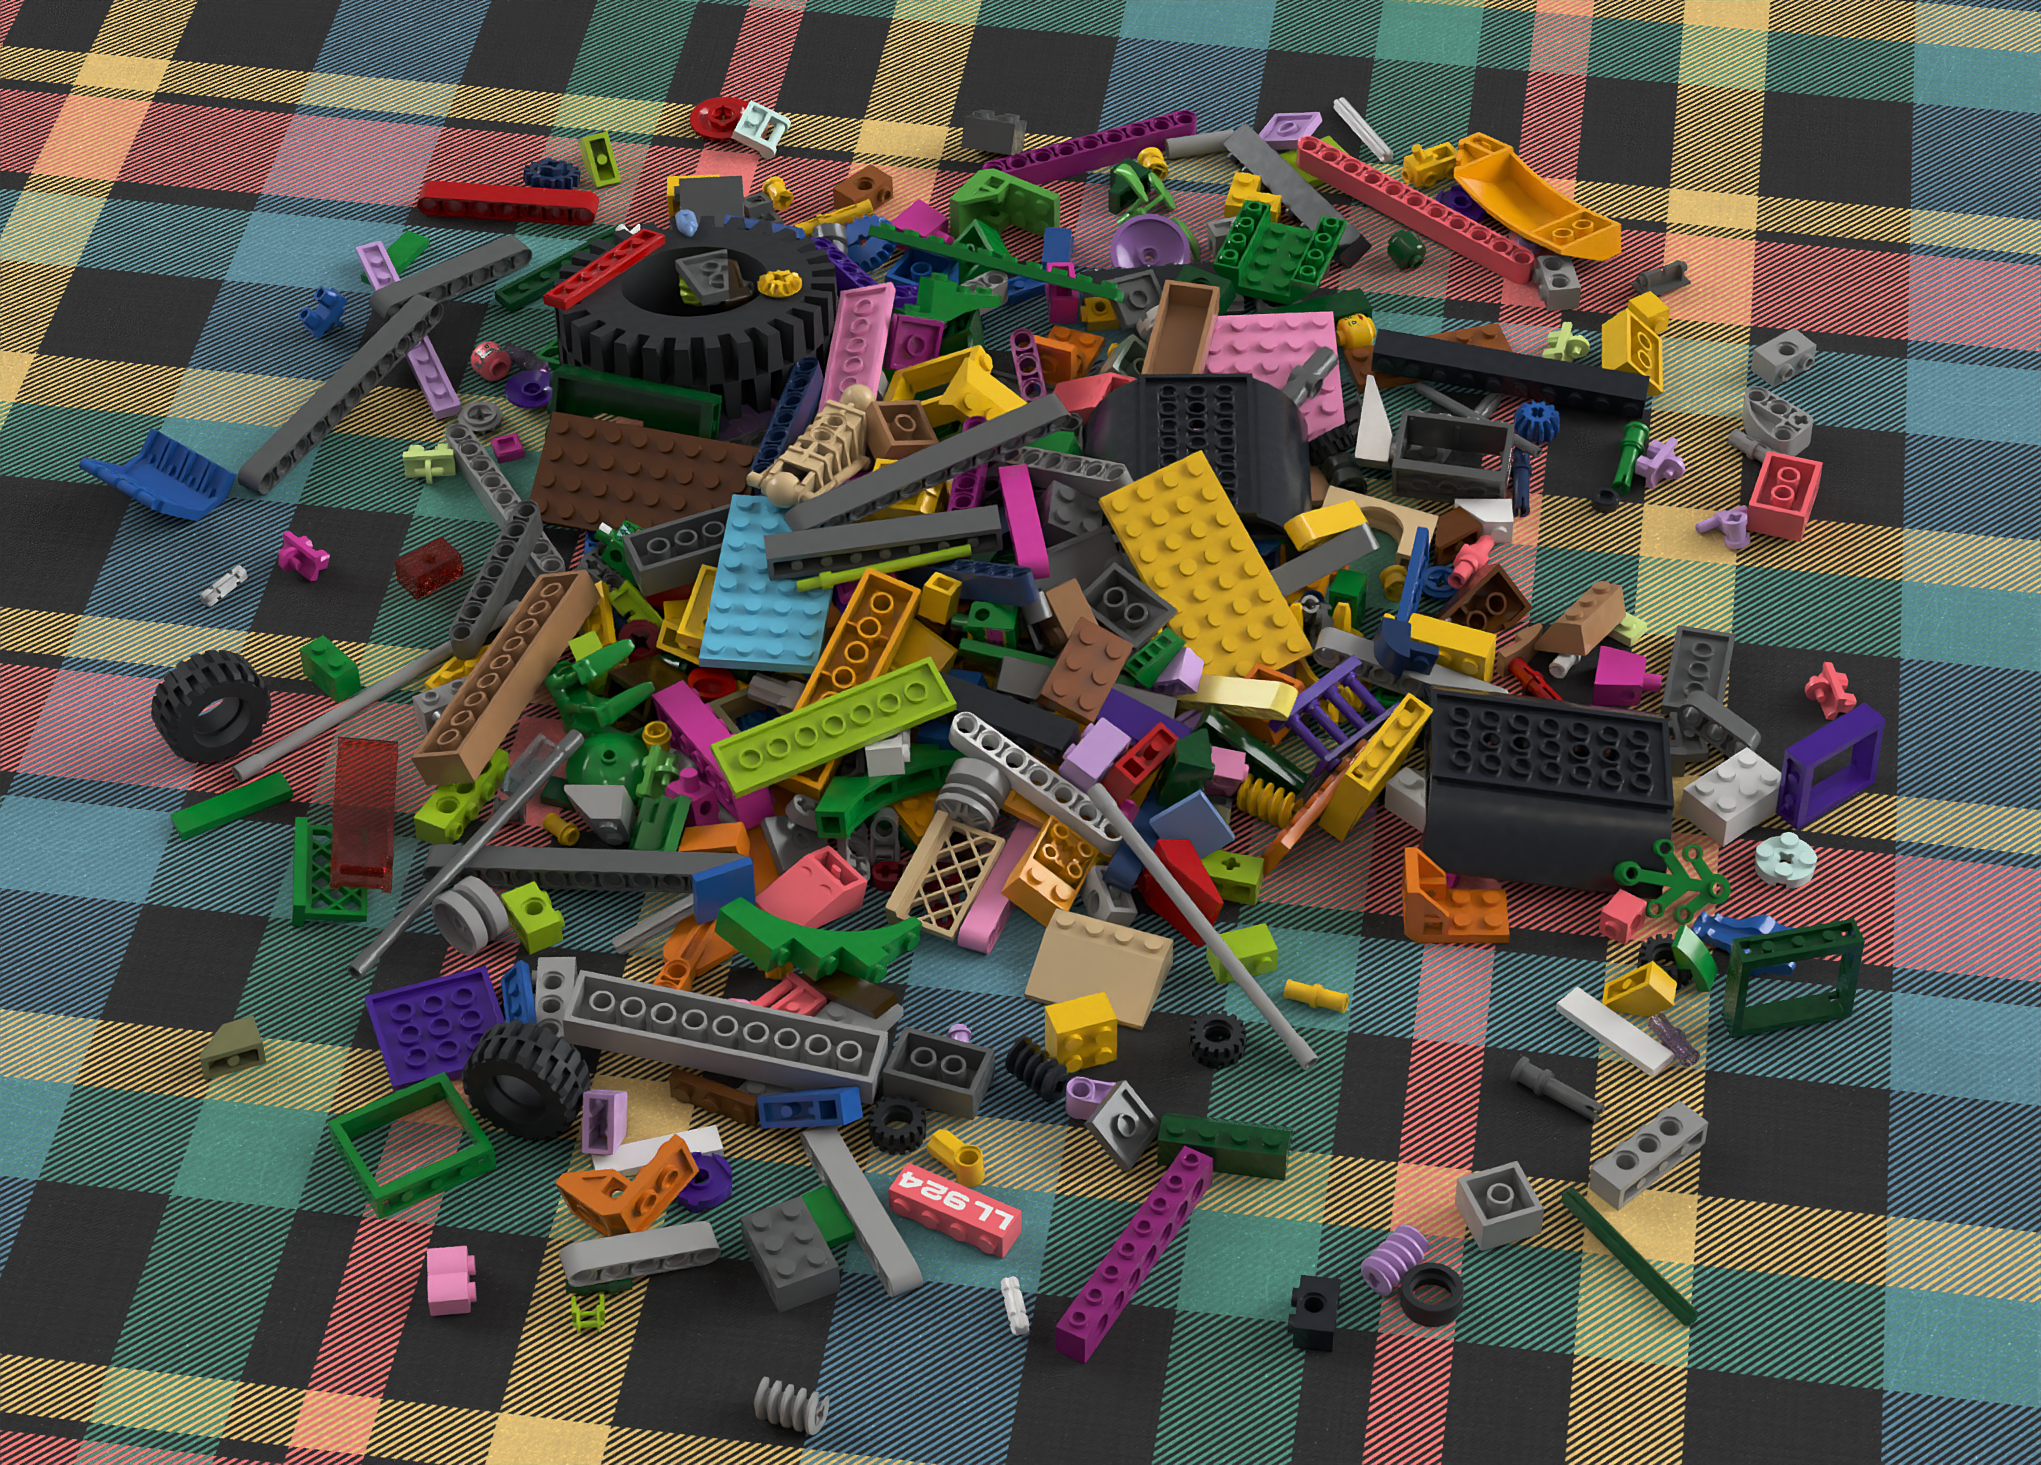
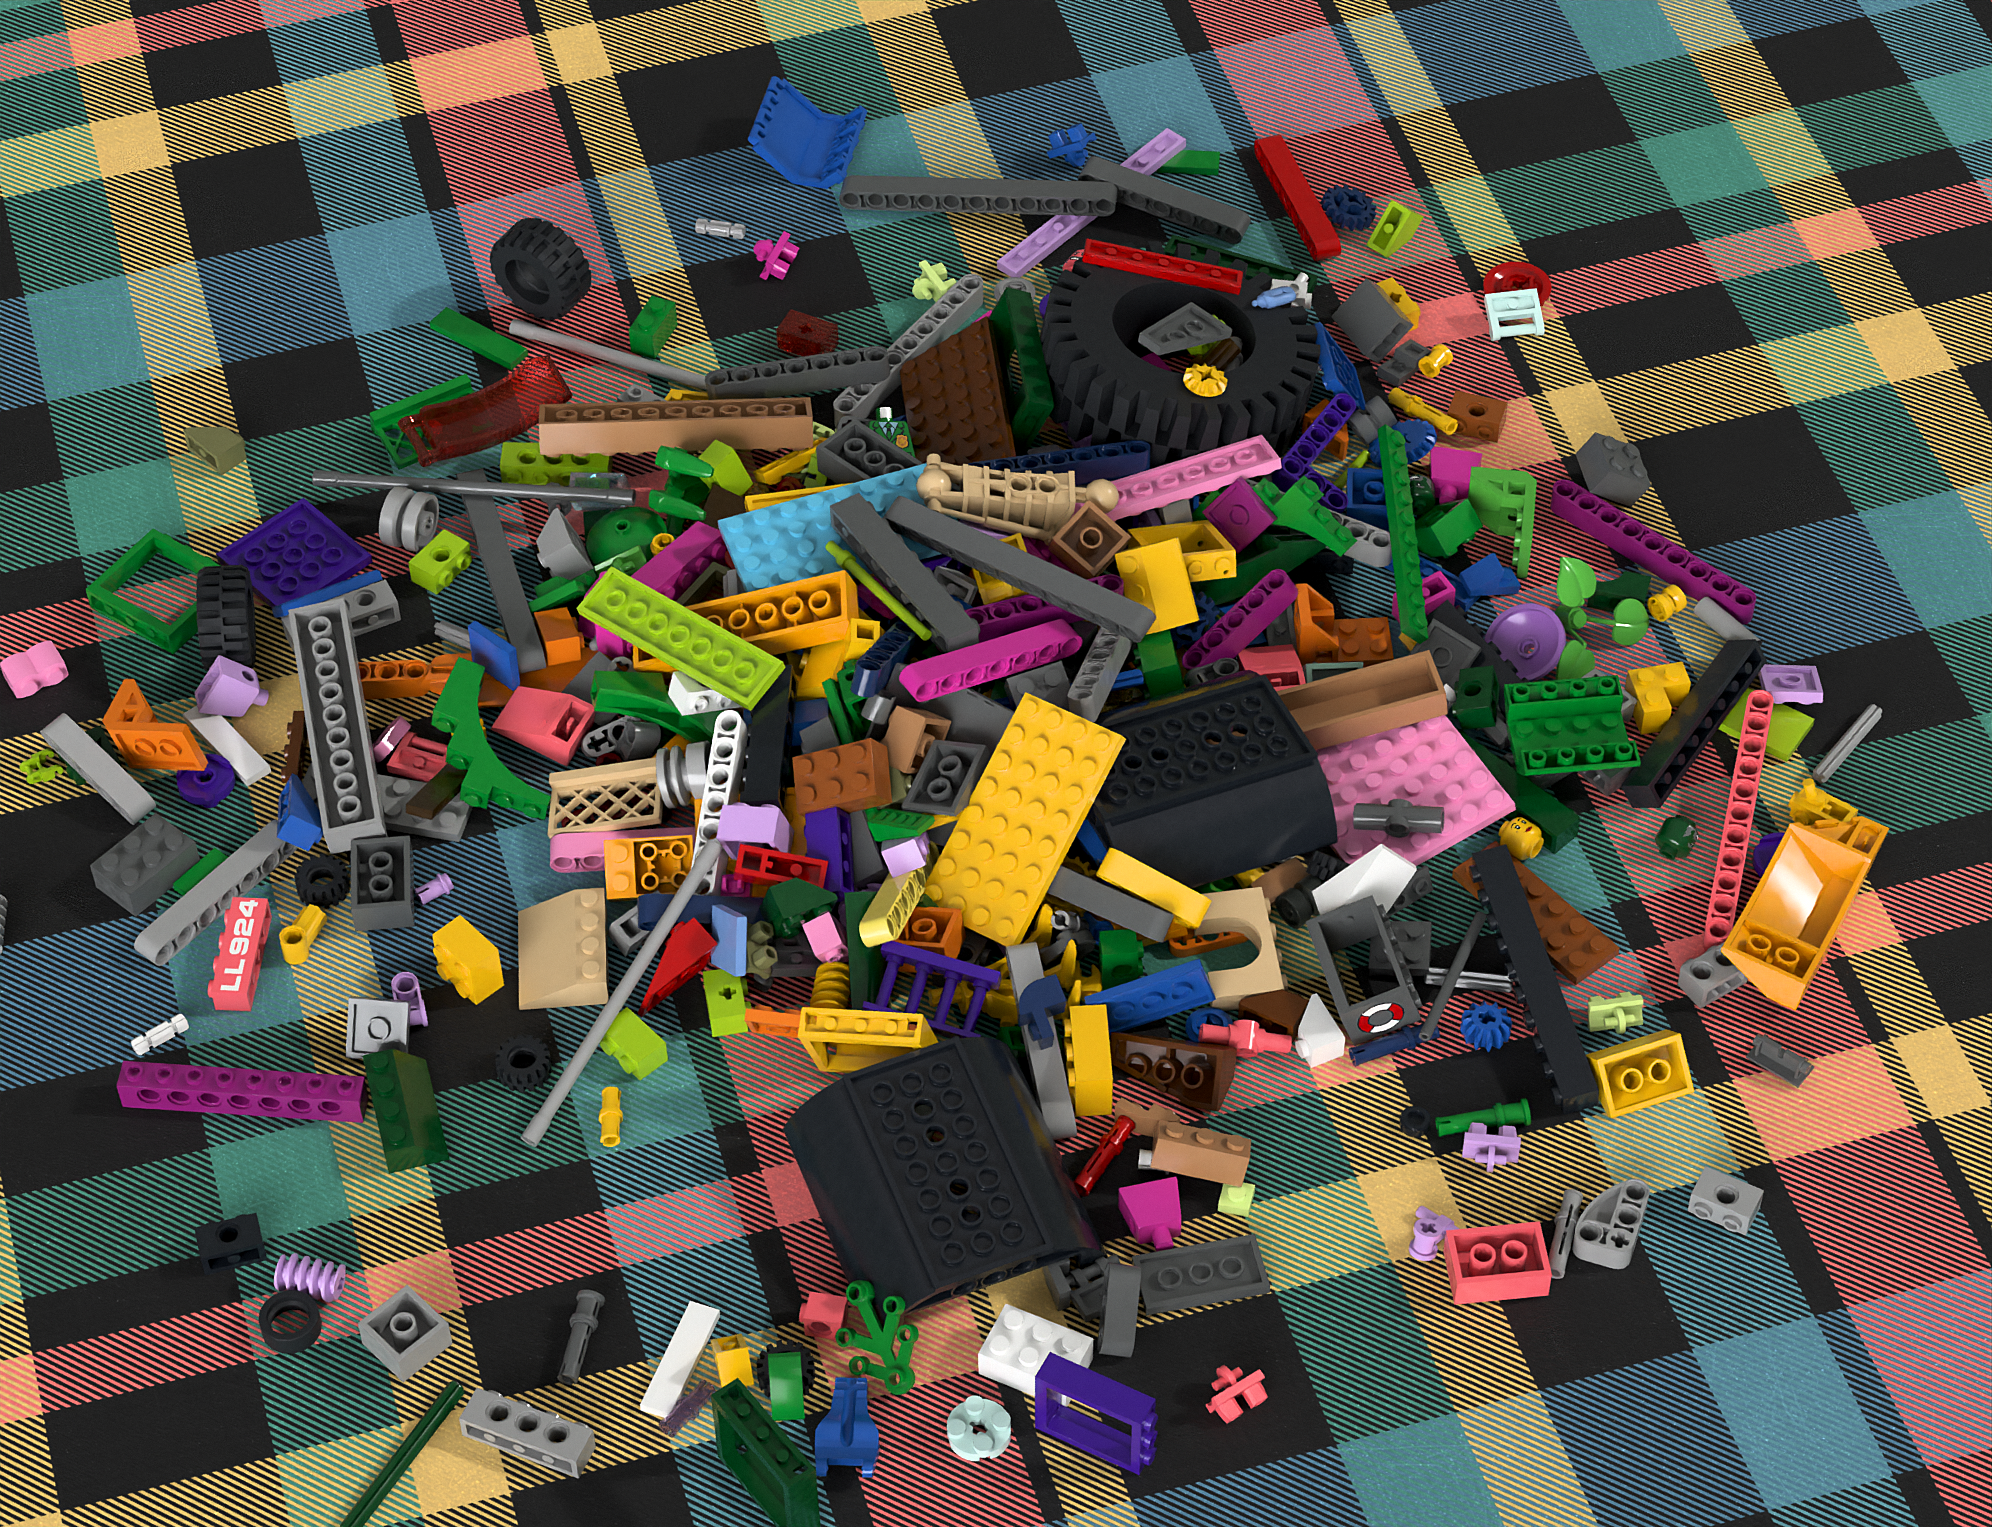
camera: 65 degrees right, 5 degrees up
black piece [1005,1036,1074,1103] -> none
orange bracket [1402,847,1510,943] -> none
yellow brick [1628,291,1670,334] -> none

